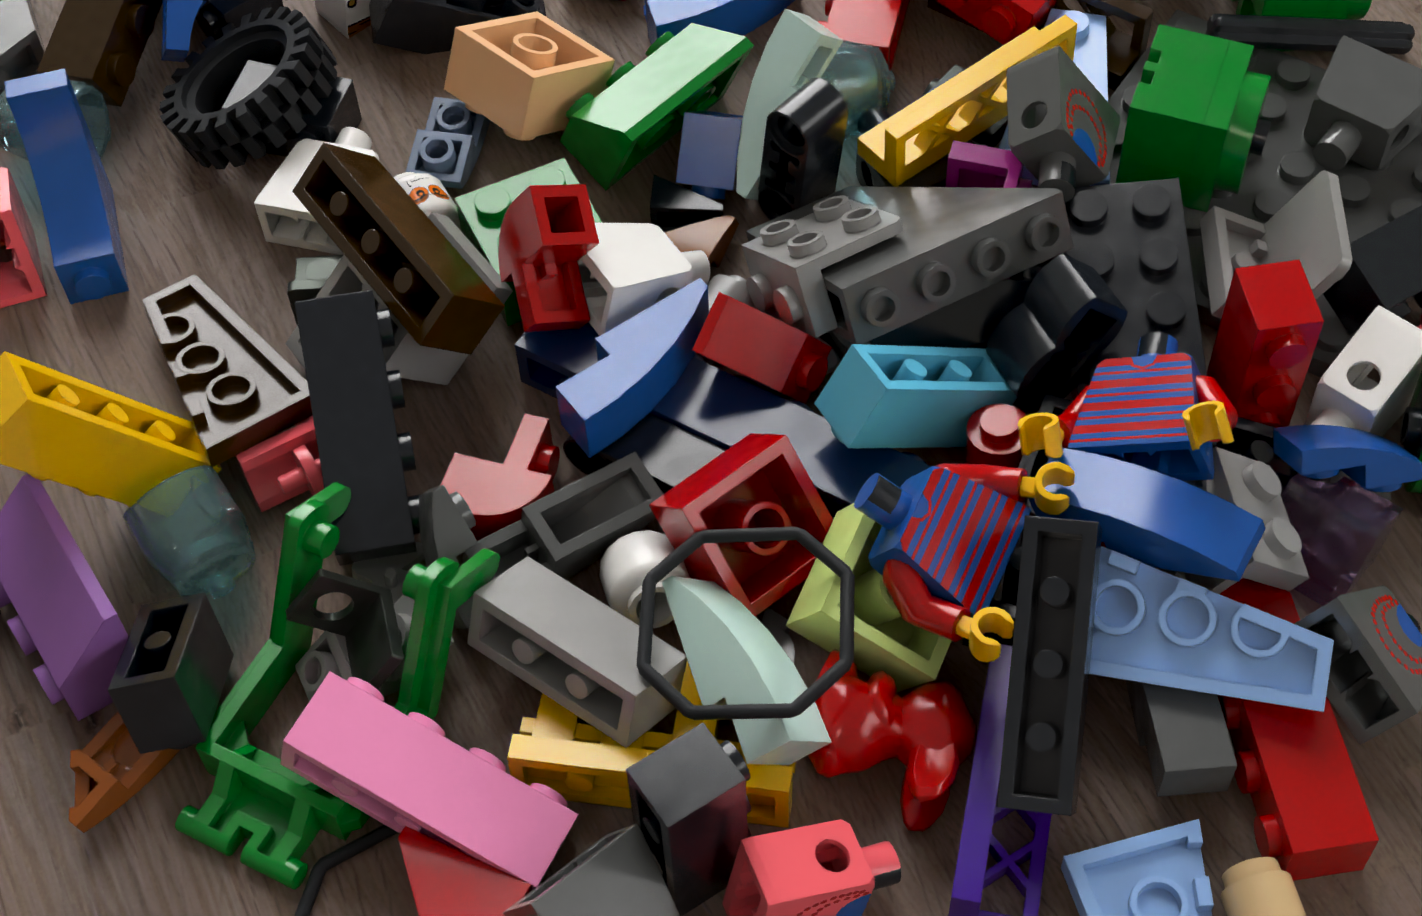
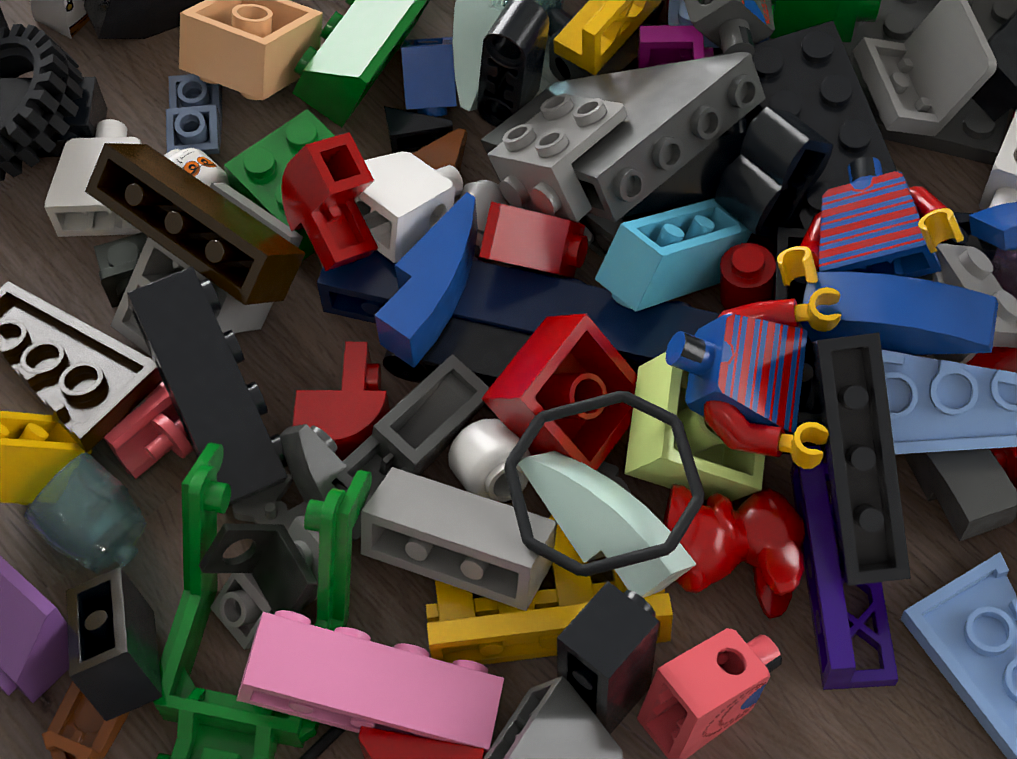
camera: 15 degrees left, 5 degrees up
red brick [1207,259,1324,428] -> none

